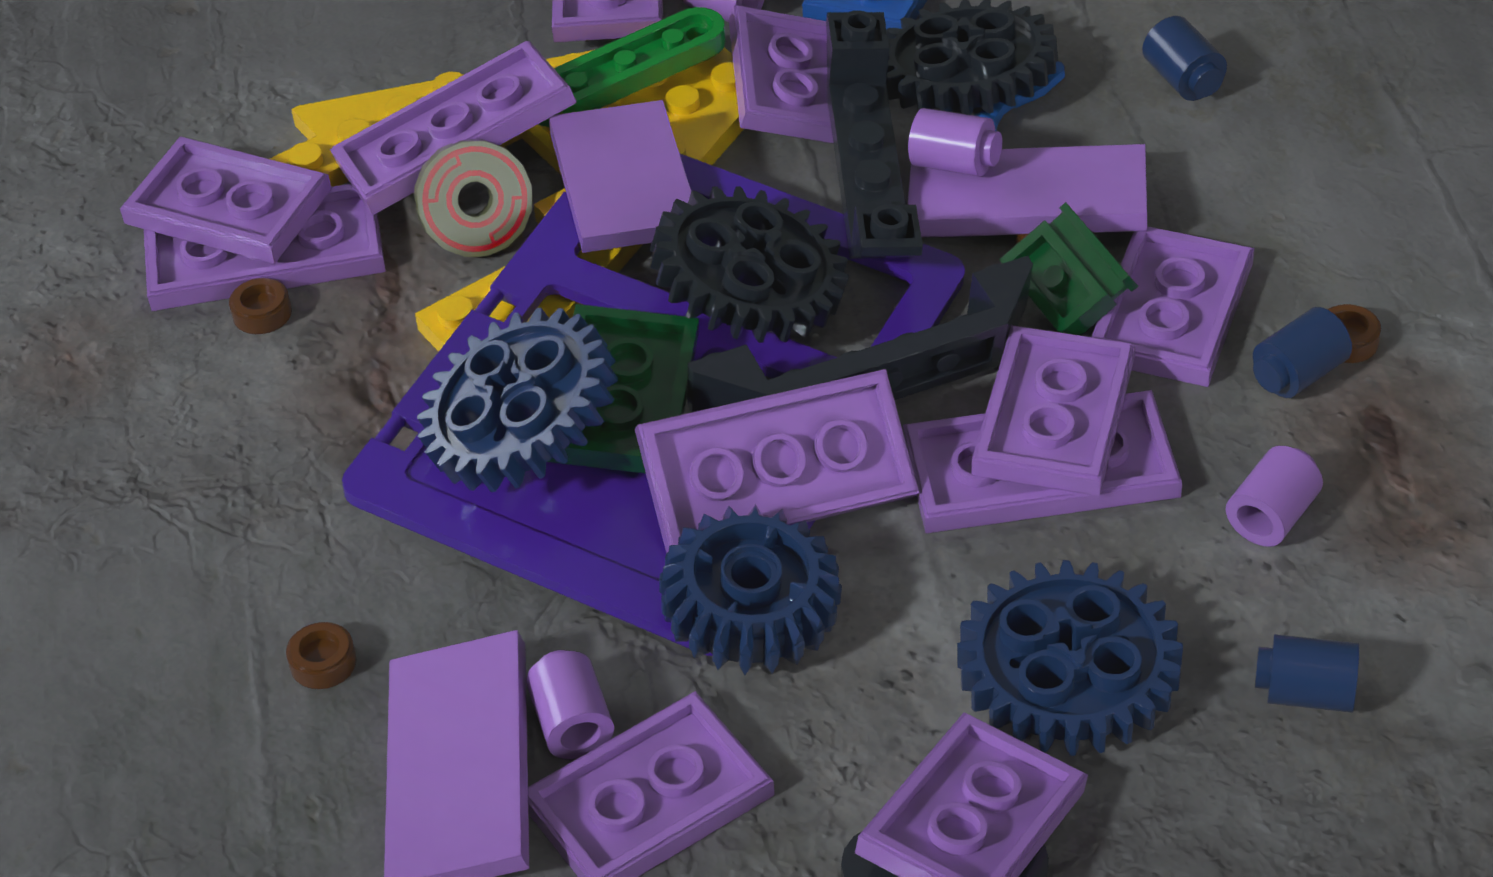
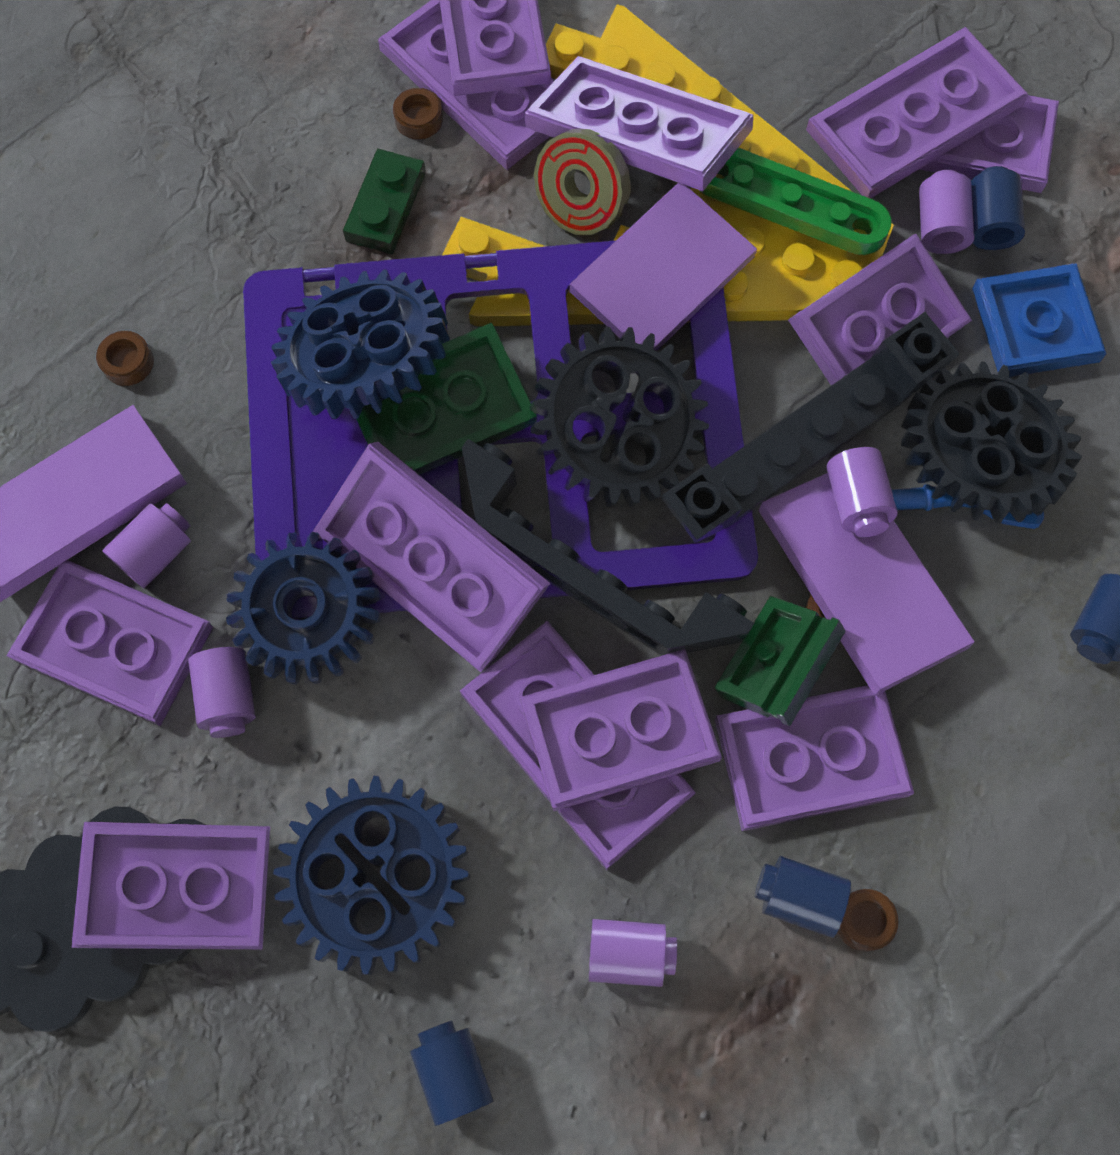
camera: 55 degrees right, 25 degrees up
none -> medium lavender brick [188,647,256,738]
none -> dark green plate [343,148,426,255]

